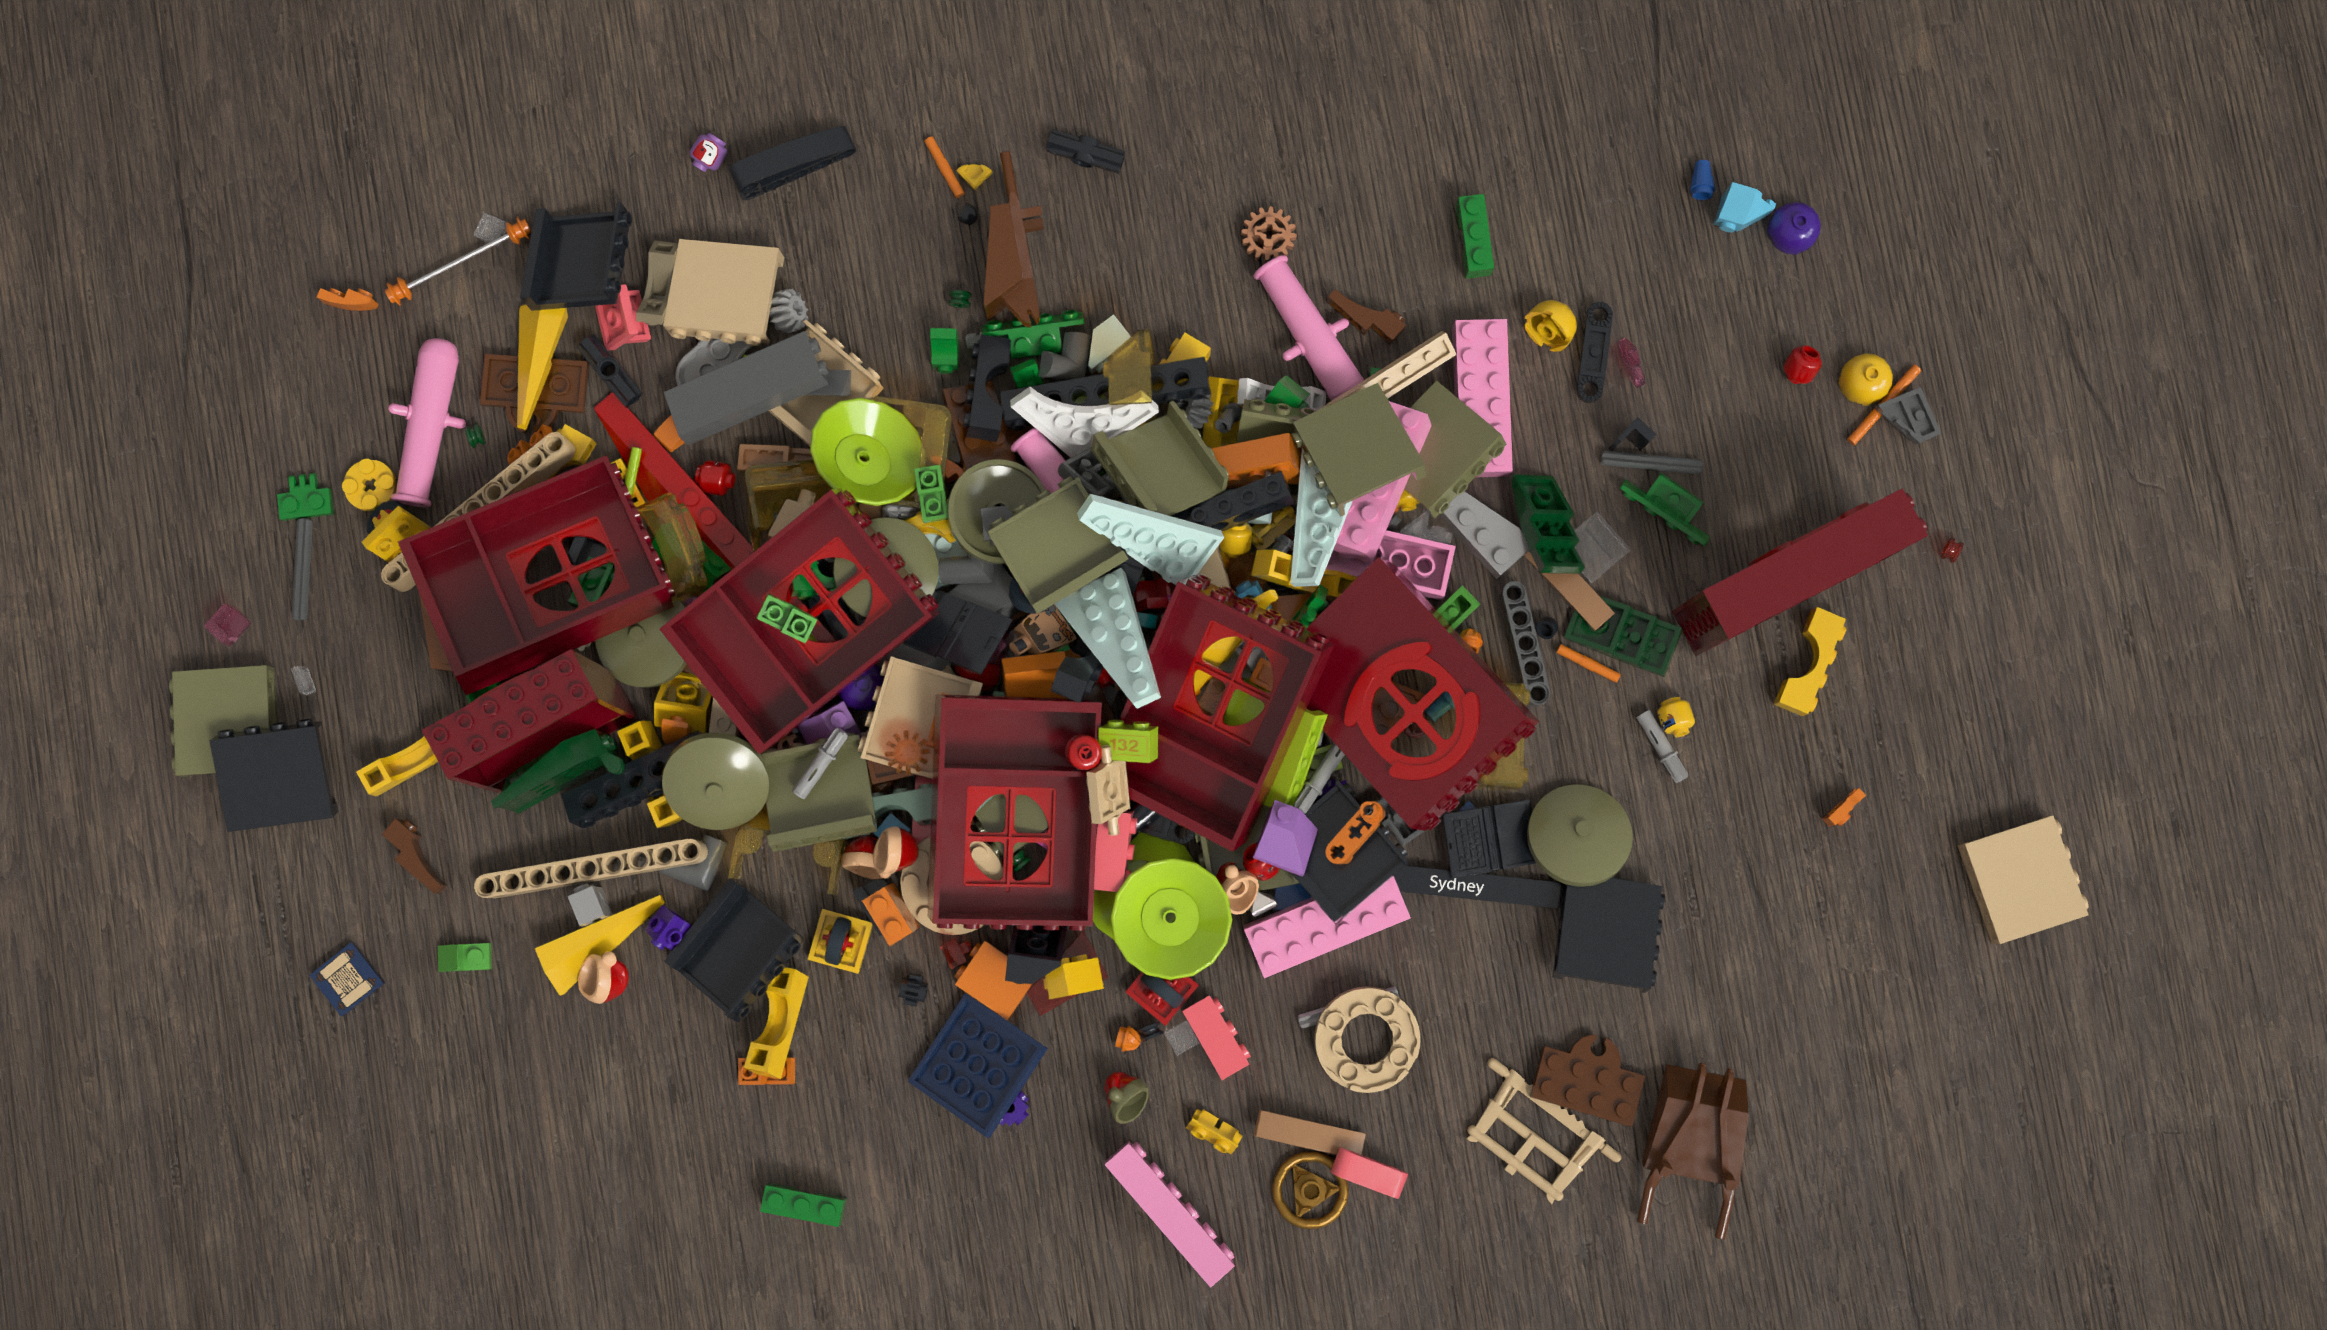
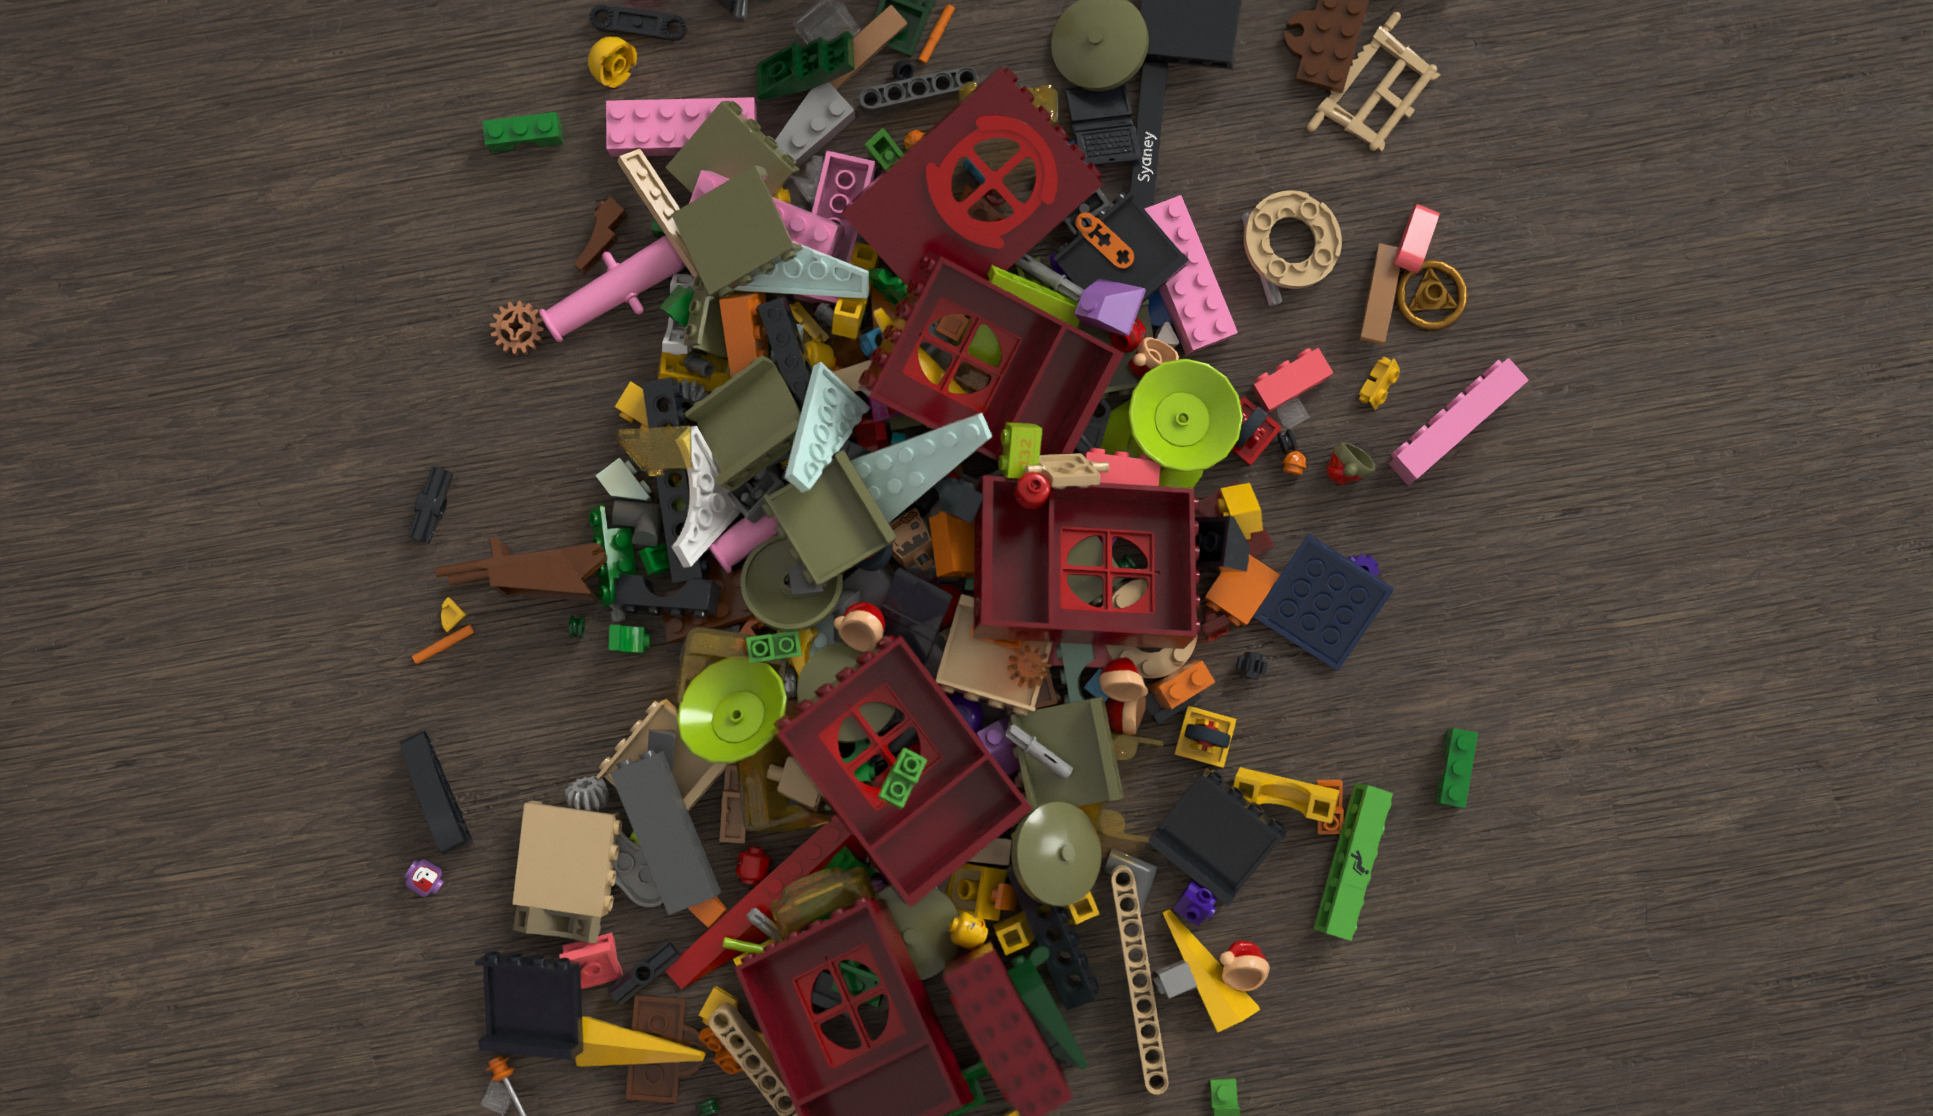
camera: 85 degrees left, 0 degrees up
black hinge [957,202,978,225] -> none
none -> light grey axle [747,908,786,942]
none -> light nougat piece [834,602,886,653]
none -> yellow head [948,912,988,950]
none -> bright green brick [1313,783,1393,941]

